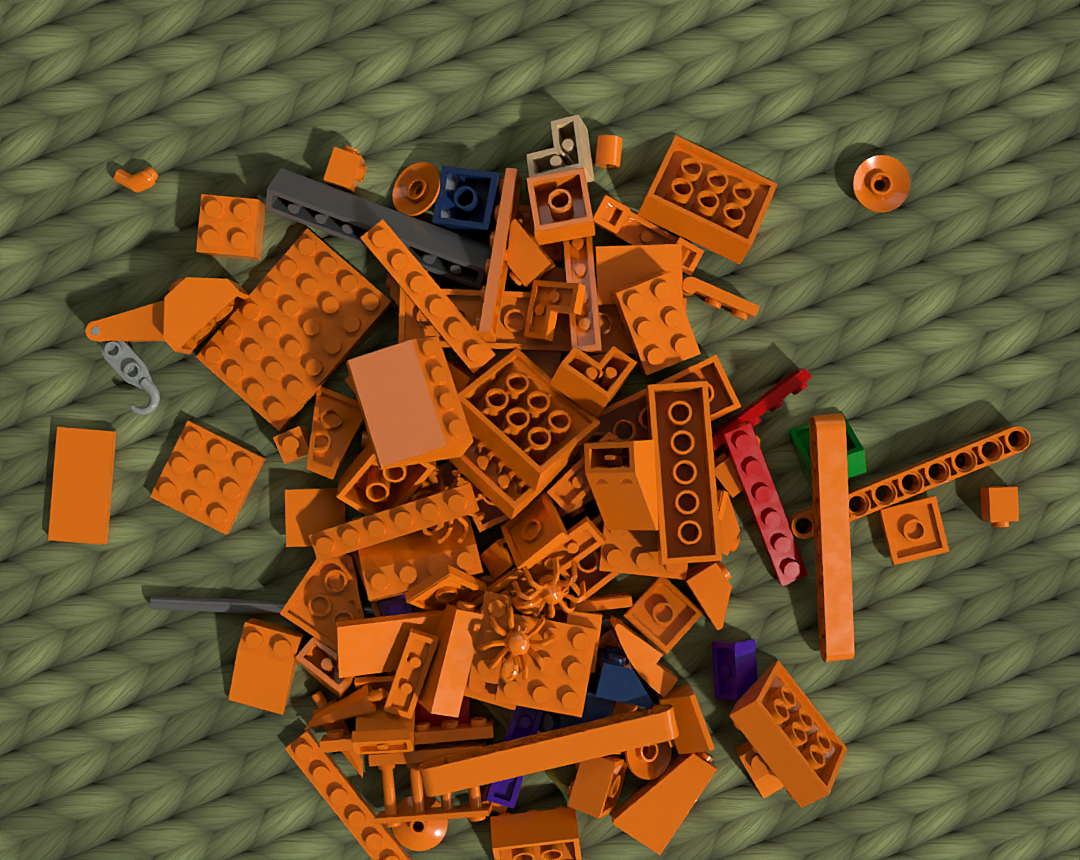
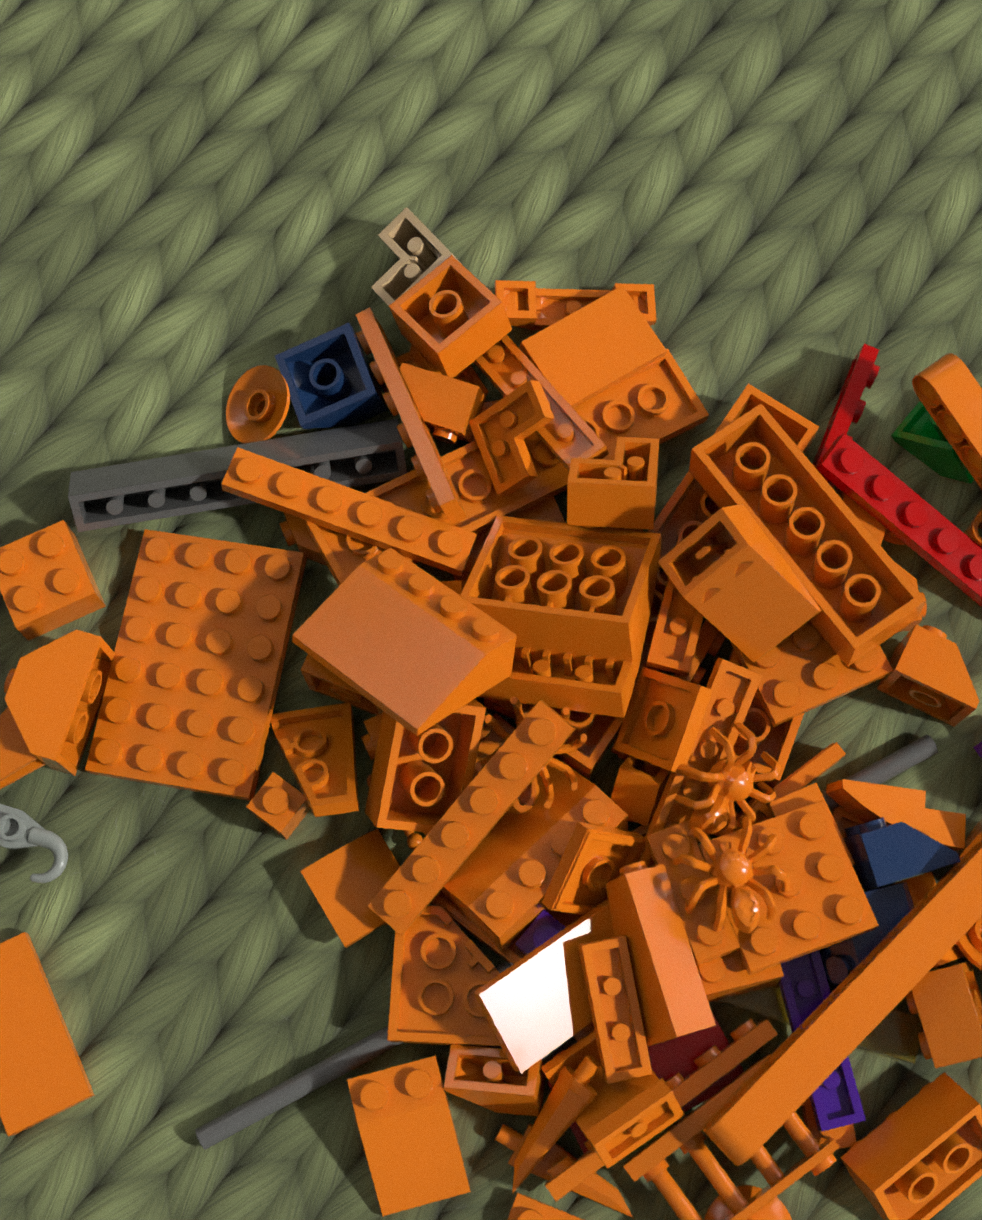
camera: 30 degrees left, 15 degrees down
orange plate [150,420,266,535] -> none
orange brick [323,146,367,193] -> none
orange gear [595,135,623,169] -> none
orange brick [611,270,701,375] -> none
orange tile [623,577,704,656] -> none
orange slope [637,135,777,265] -> none
orange plate [682,277,760,321] -> none
orange dish [852,155,910,213] -> none

